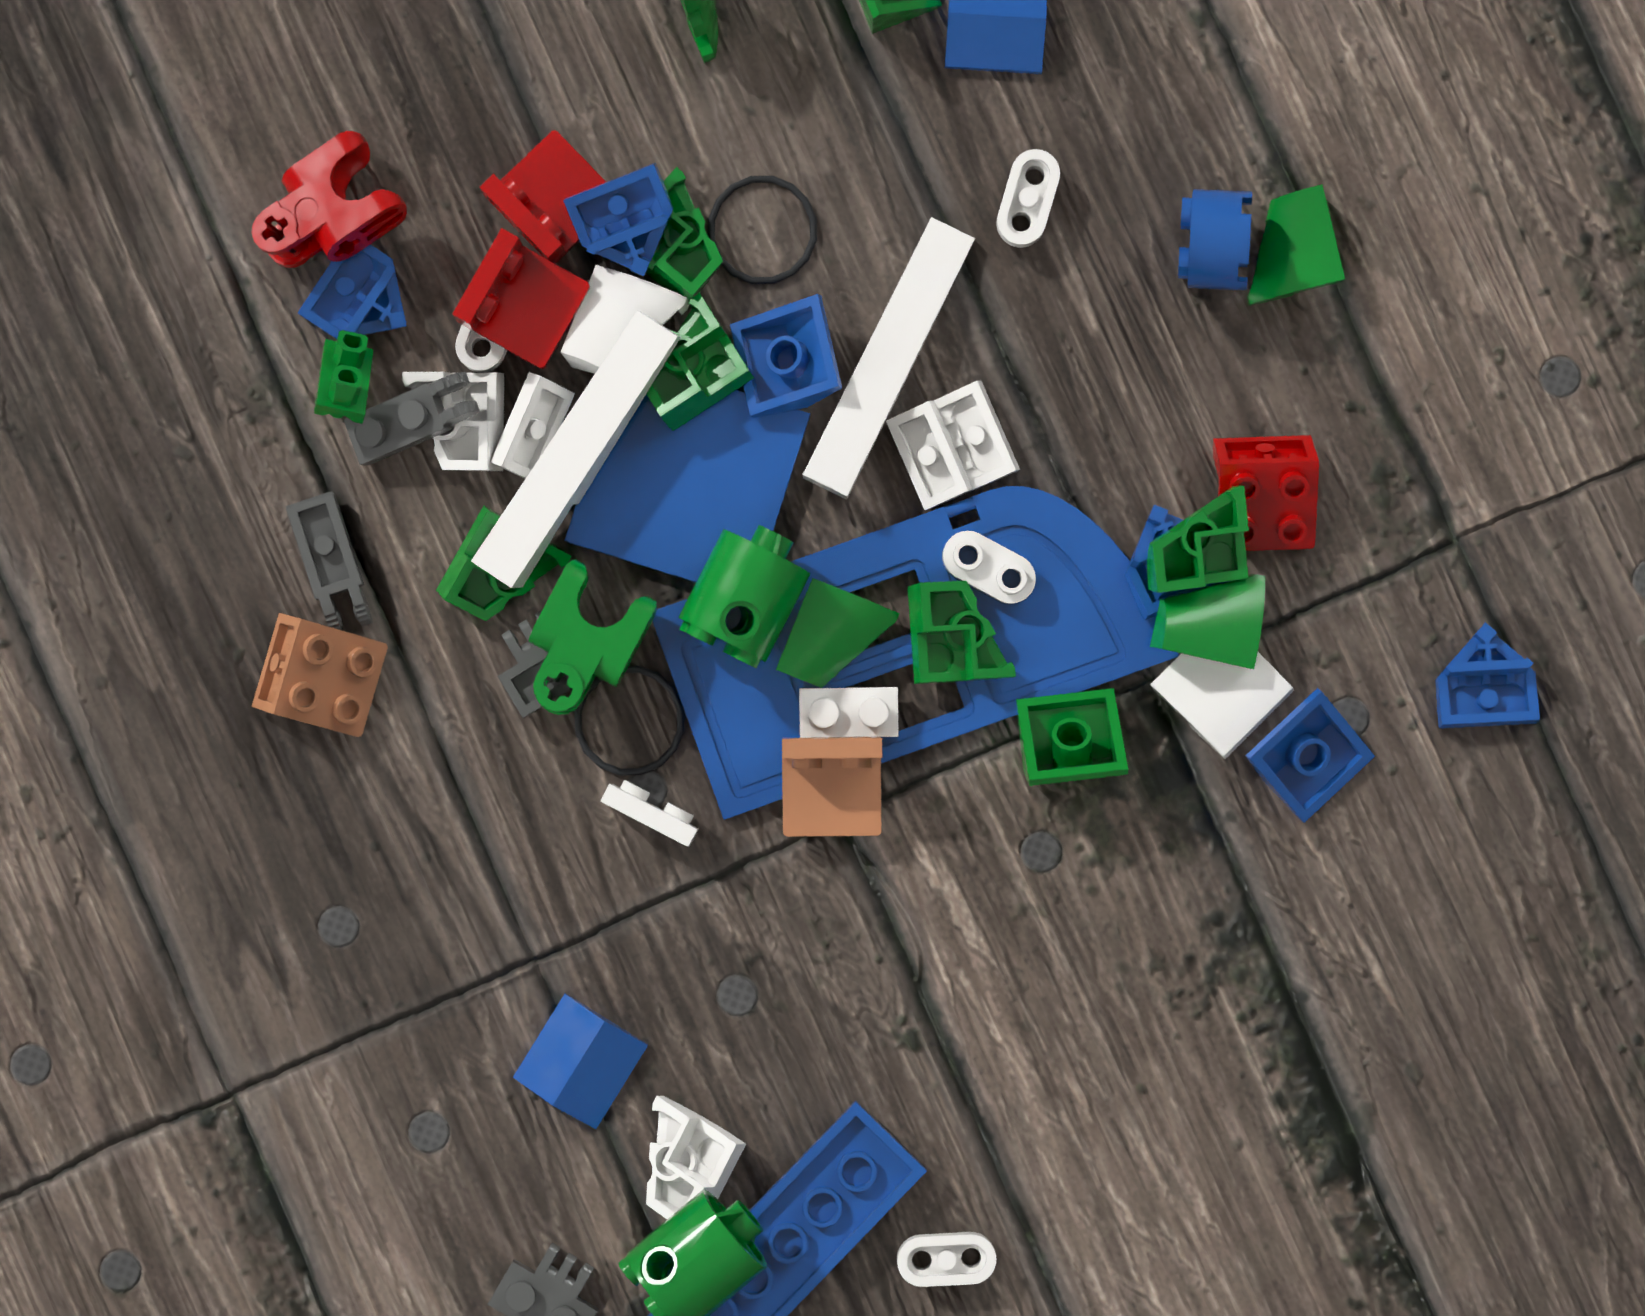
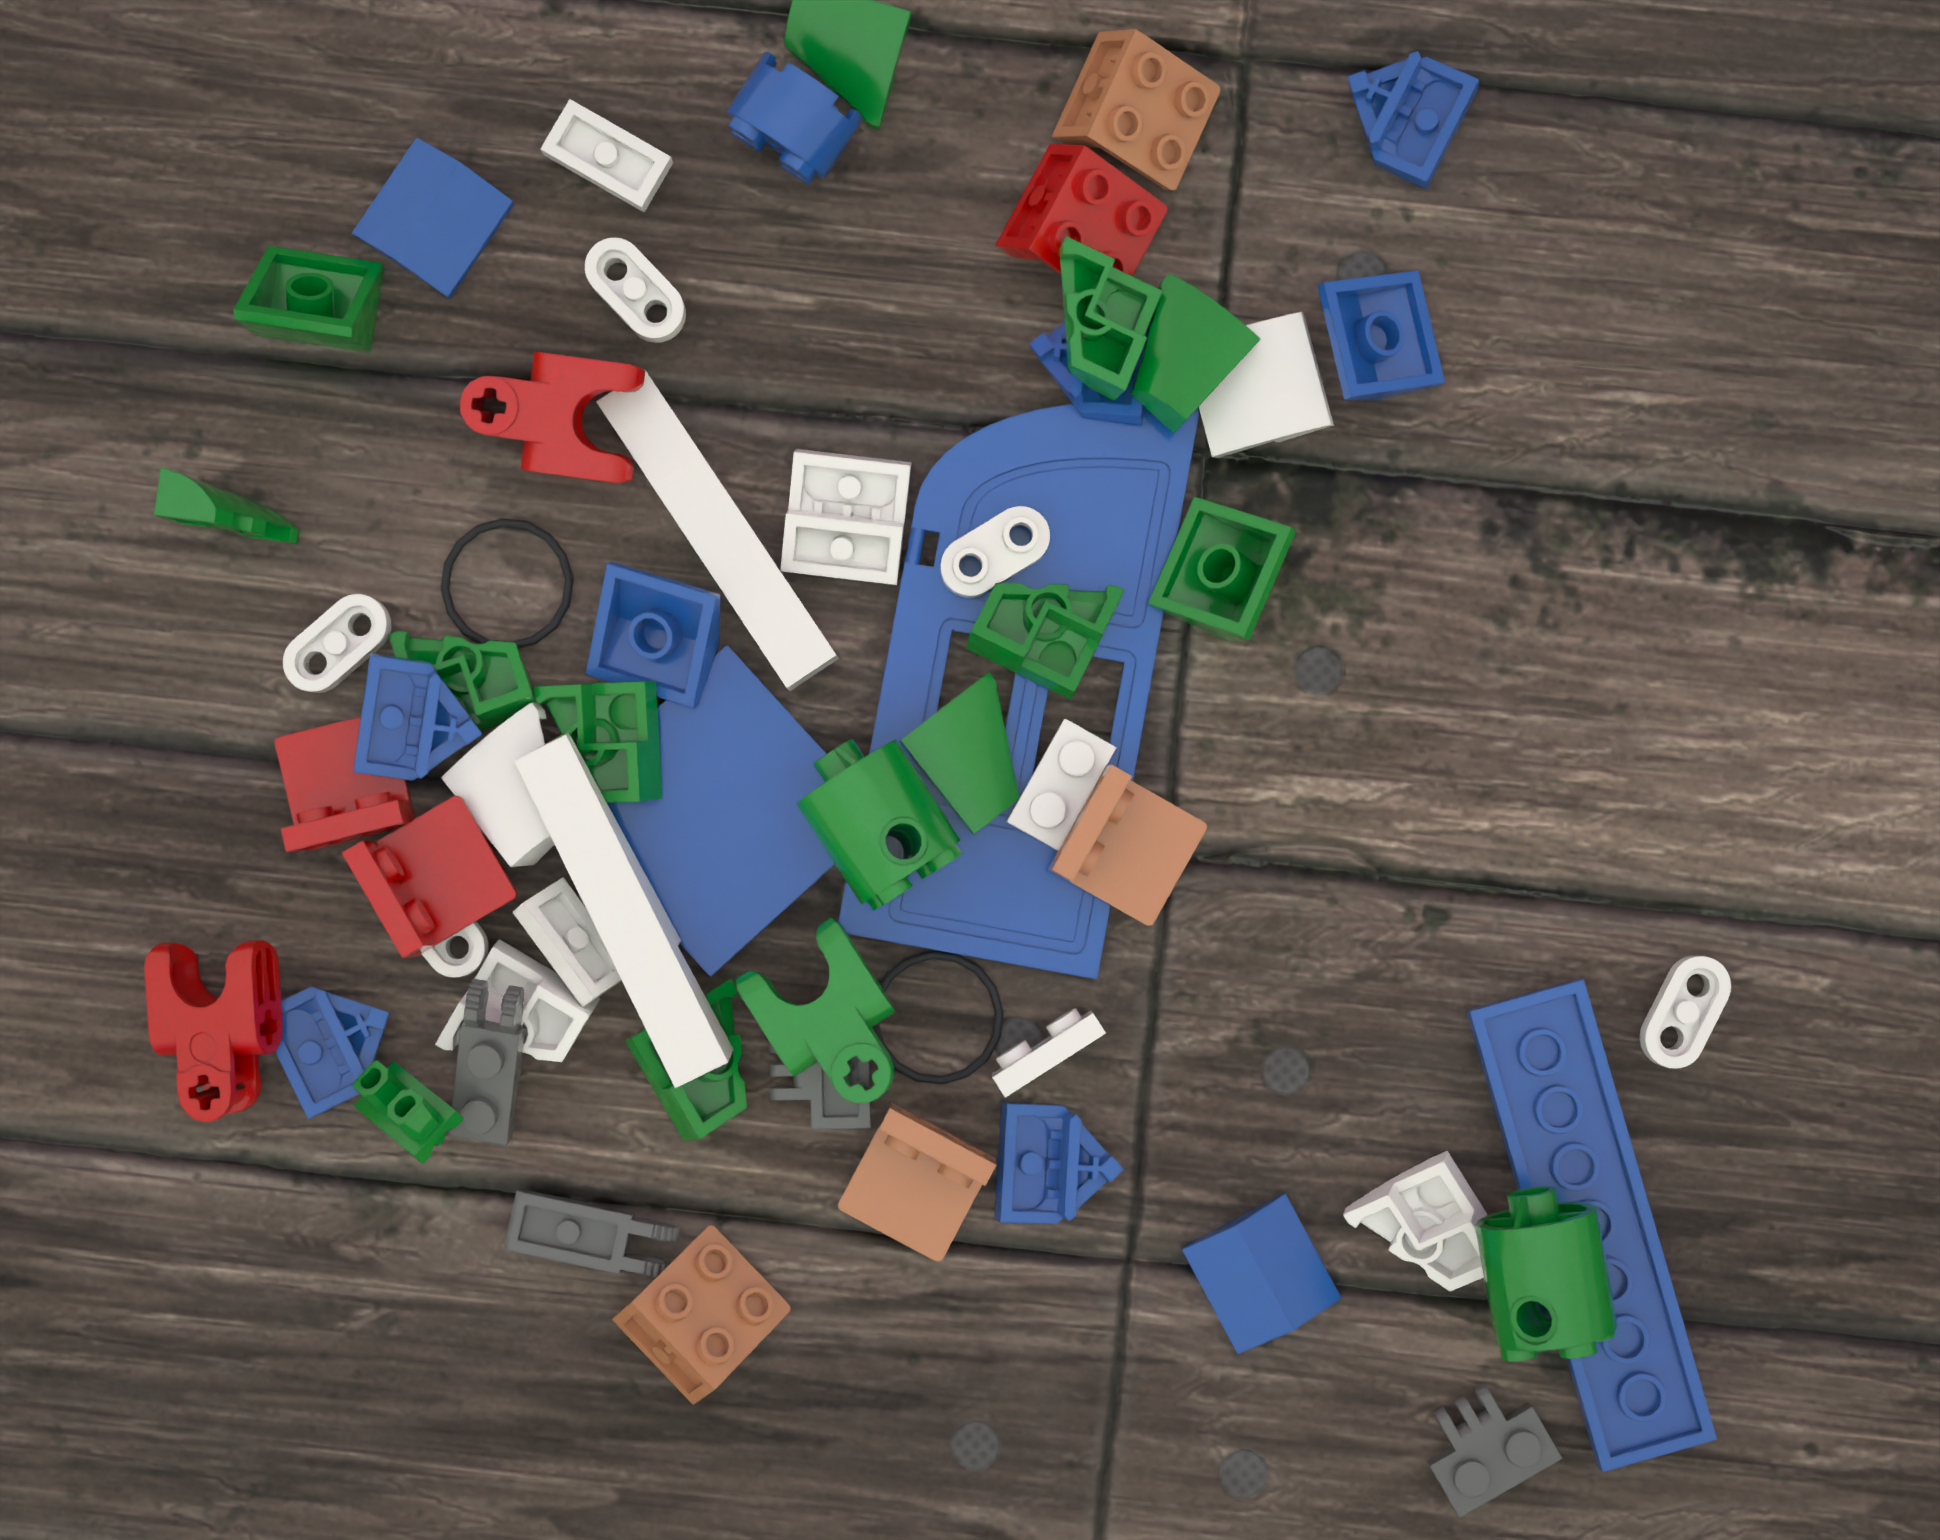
camera: 60 degrees left, 0 degrees up
none -> white plate [283,594,391,693]
none -> piece [460,351,645,483]
none -> white plate [540,99,673,212]
none -> nougat bracket [838,1102,997,1262]
none -> blue slope [994,1101,1124,1224]
none -> nougat bracket [1051,29,1220,190]

